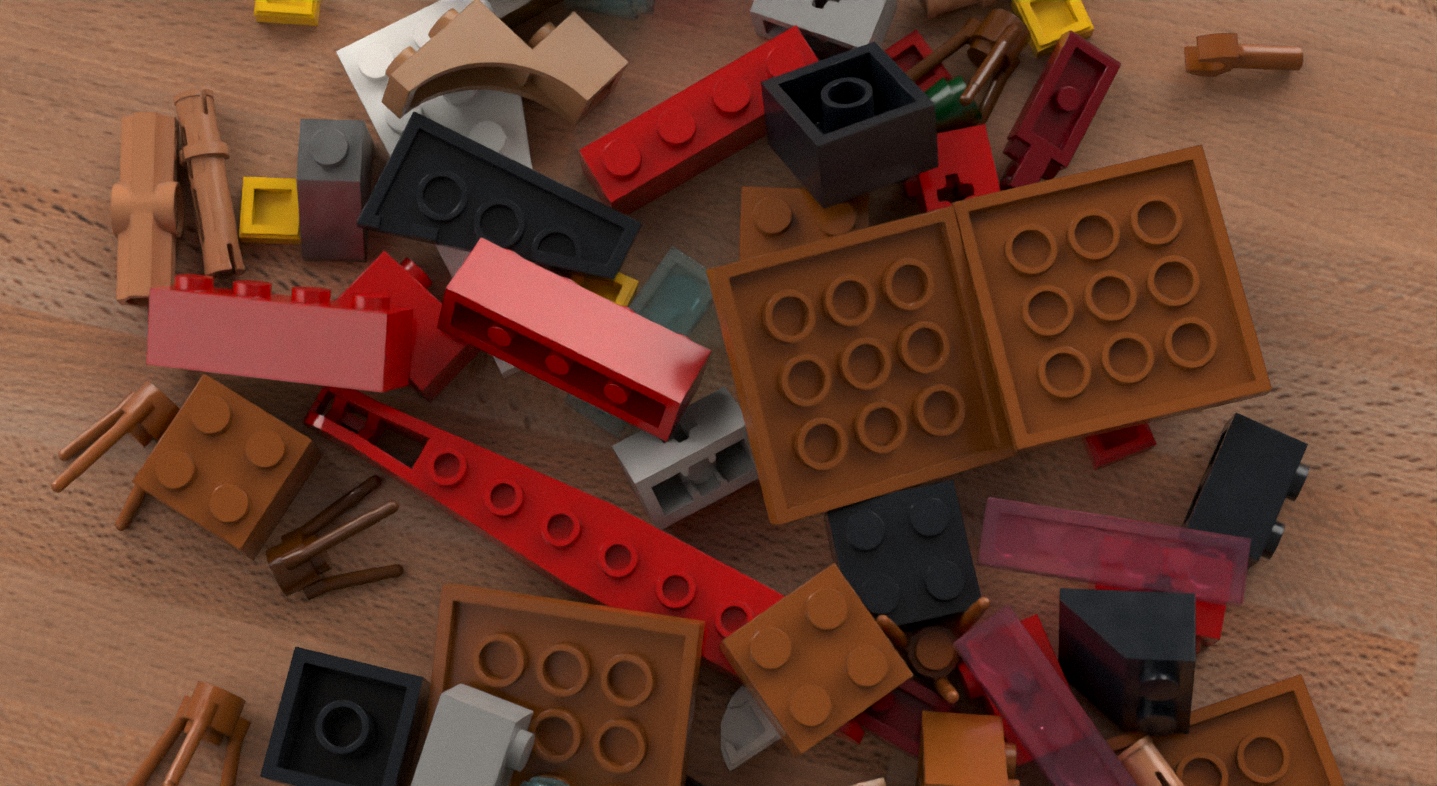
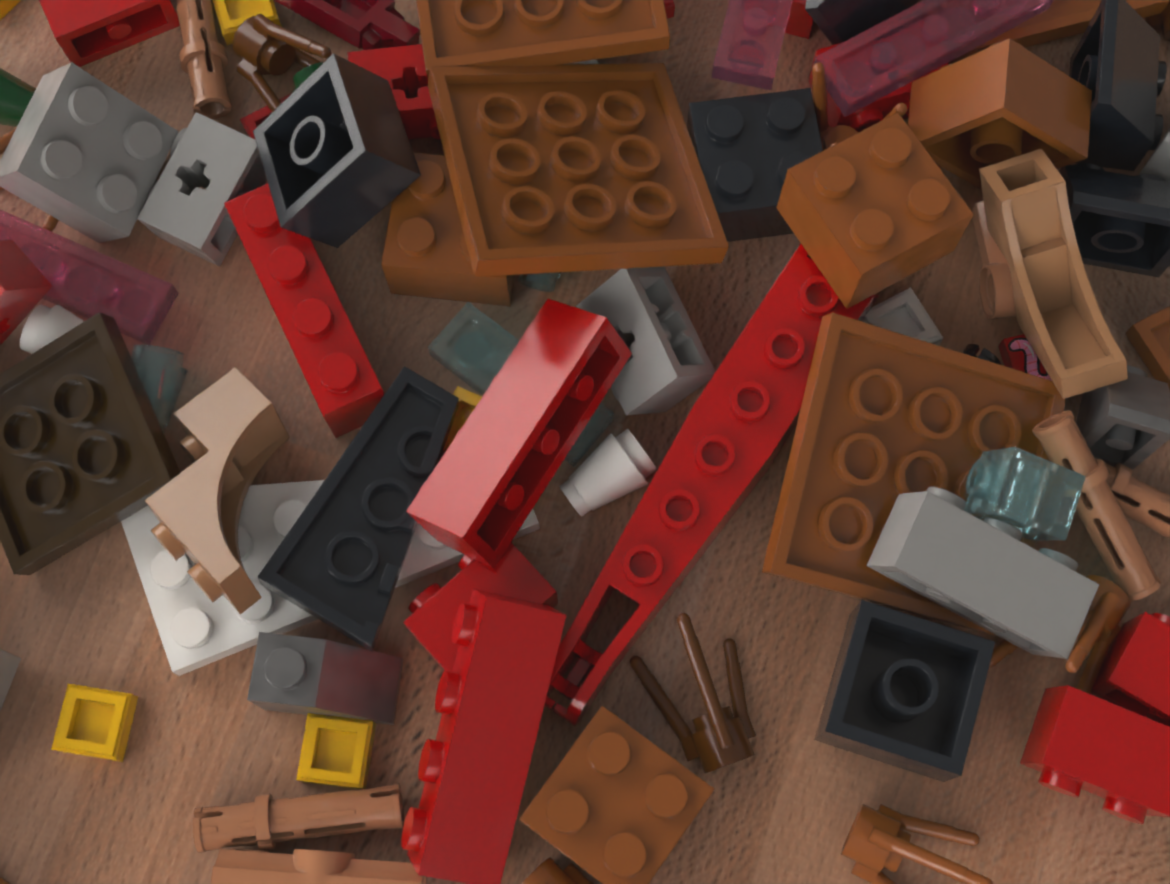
camera: 85 degrees left, 5 degrees down
none -> white cone [559,428,658,517]

